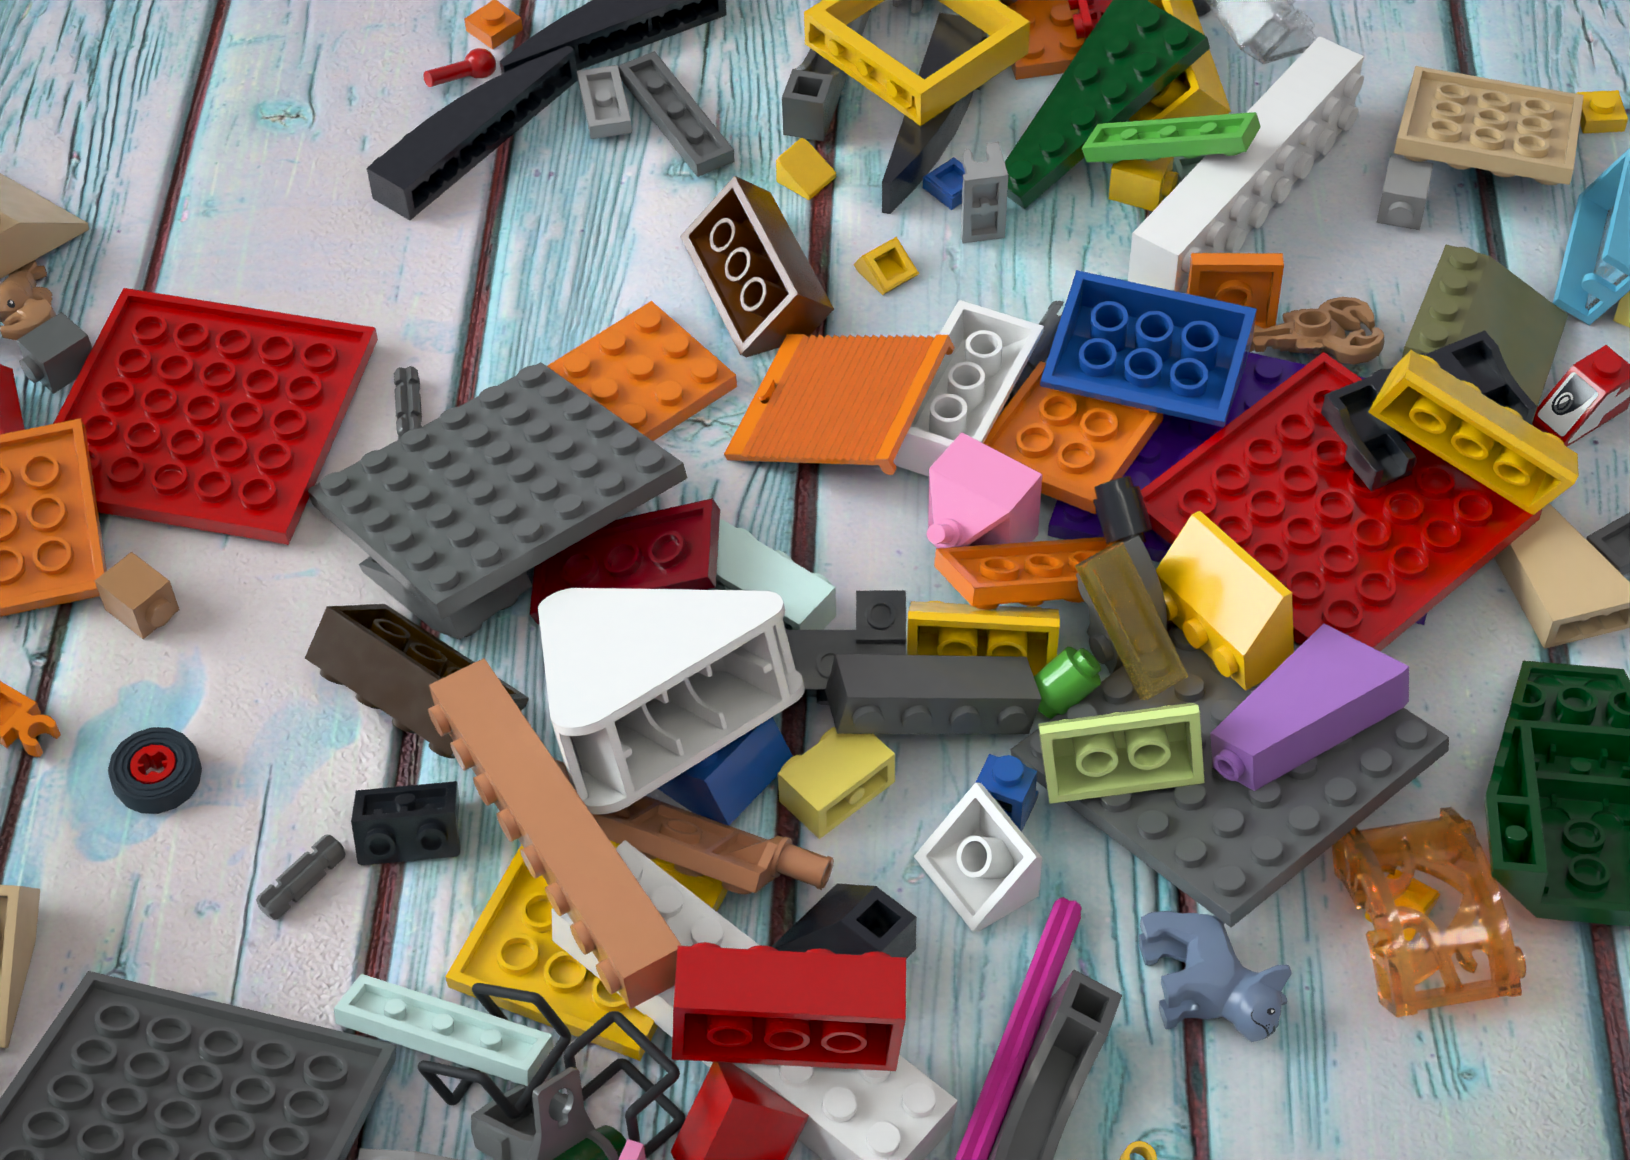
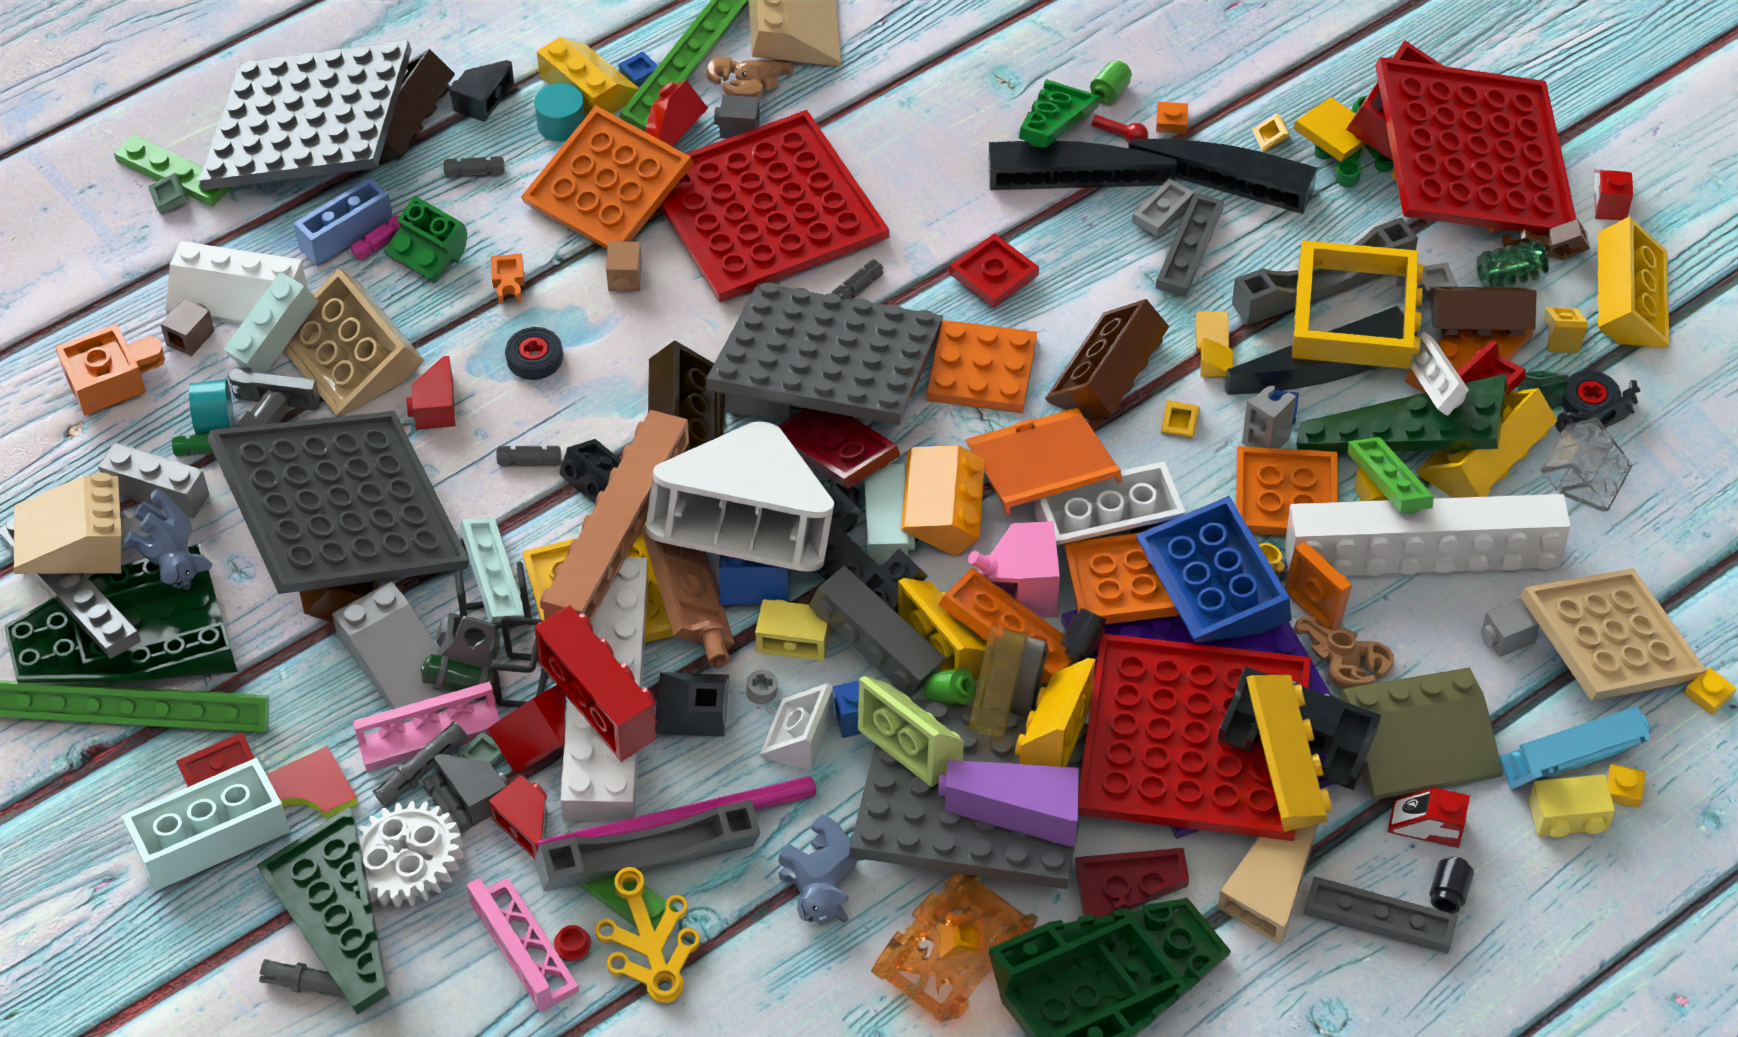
camera: 50 degrees right, 0 degrees up
none -> red slope [406,356,456,430]
none -> light grey bush [746,670,778,704]
none -> light orange slope [901,445,985,557]
none -> red plate [949,233,1039,308]
none -> green wing [1019,79,1100,148]
none -> dark red wing [1075,848,1189,918]
none -> bright green brick [1090,60,1132,104]
none -> yellow slope [1200,338,1233,378]
none -> orange plate [1235,446,1338,536]
none -> white plate [1410,332,1469,416]

